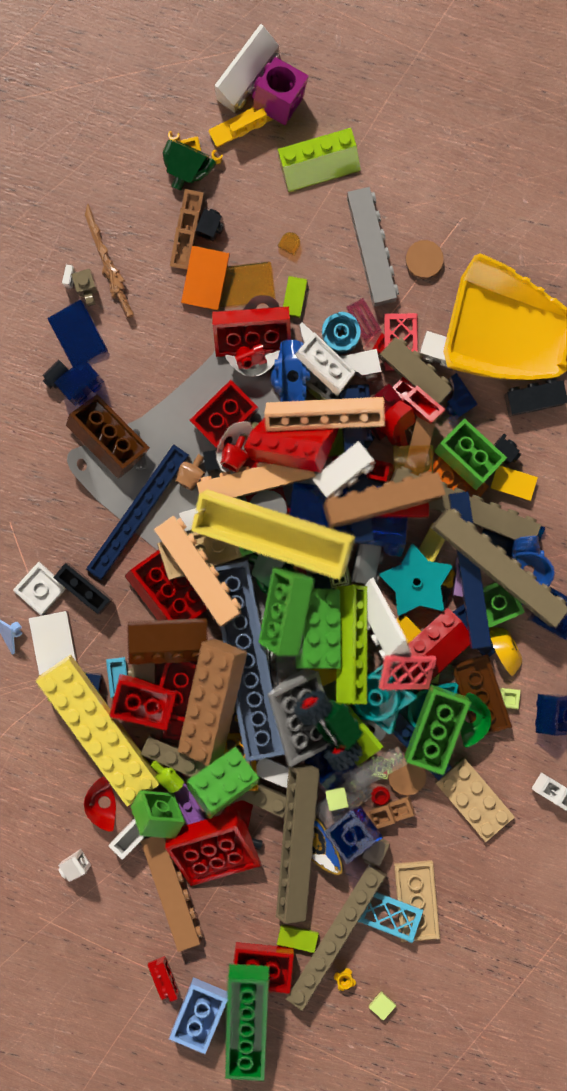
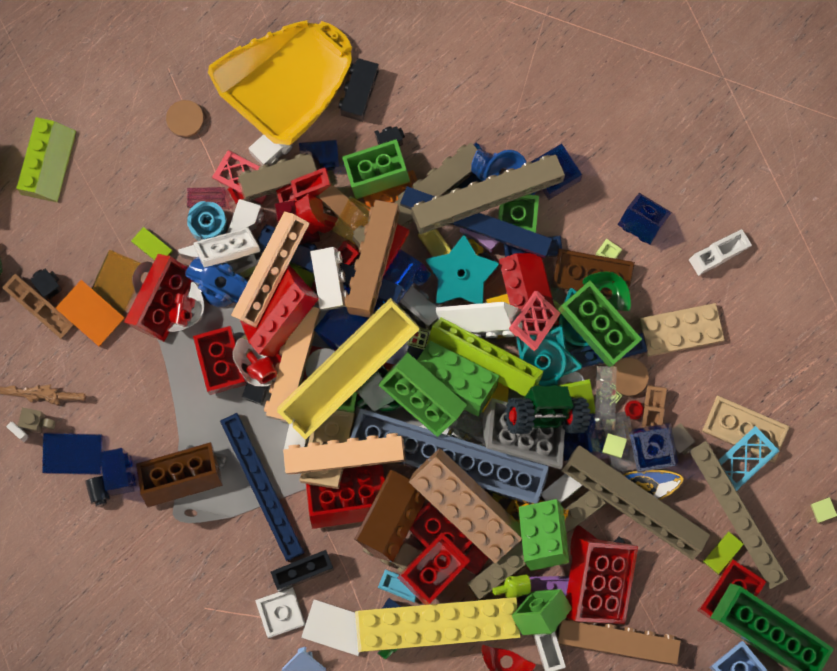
camera: 55 degrees left, 10 degrees down
medium nougat piece [175,454,205,491] -> none
clear yellow tile [278,232,300,256] -> none
yellow plate [334,968,356,991] -> none
light grey brick [346,187,399,307] -> none
yellow piece [489,627,522,676] -> none
yellow piece [490,465,538,501] -> none

